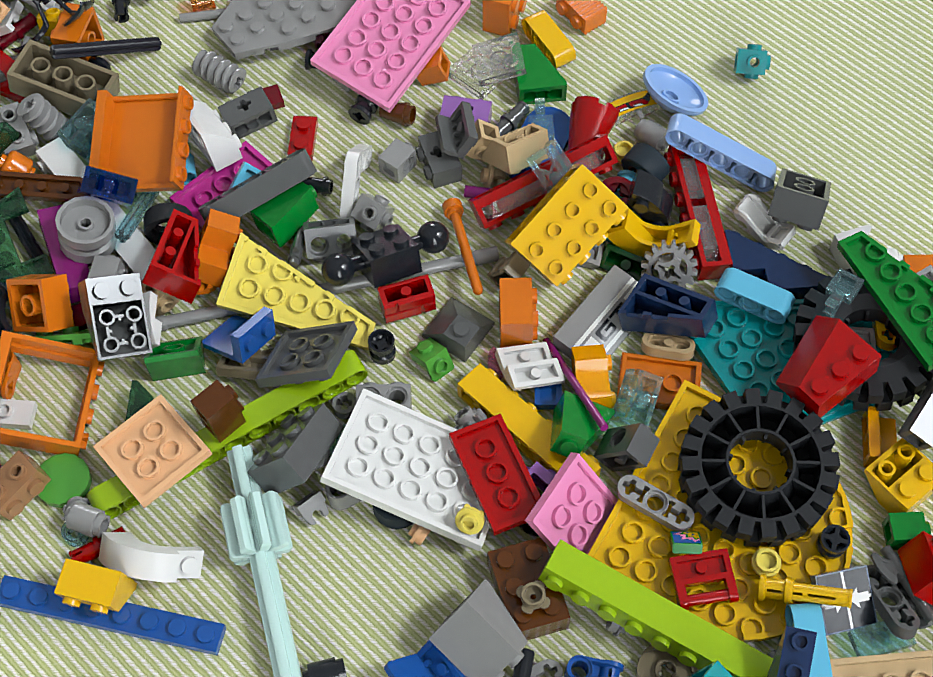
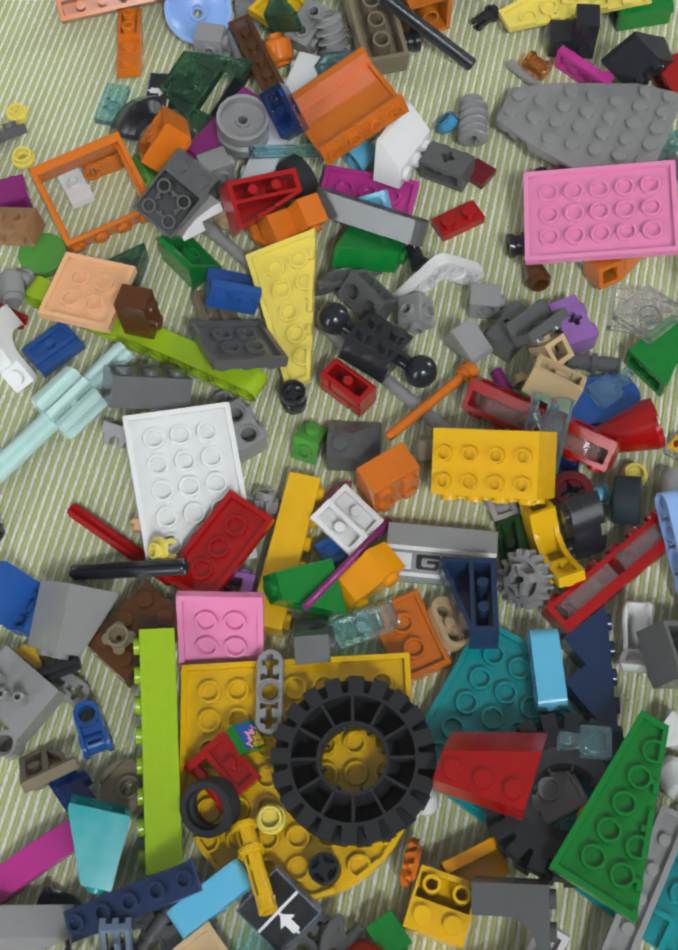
camera: 60 degrees right, 5 degrees up
none -> blue plate [21,322,85,378]
none -> red axle [67,503,172,586]
none -> black axle [69,558,190,581]
none -> black tyre [180,775,241,838]
none -> orange gear [399,837,423,888]
none -> dark azure tile [435,111,458,134]
none -> light grey slope [442,318,493,365]

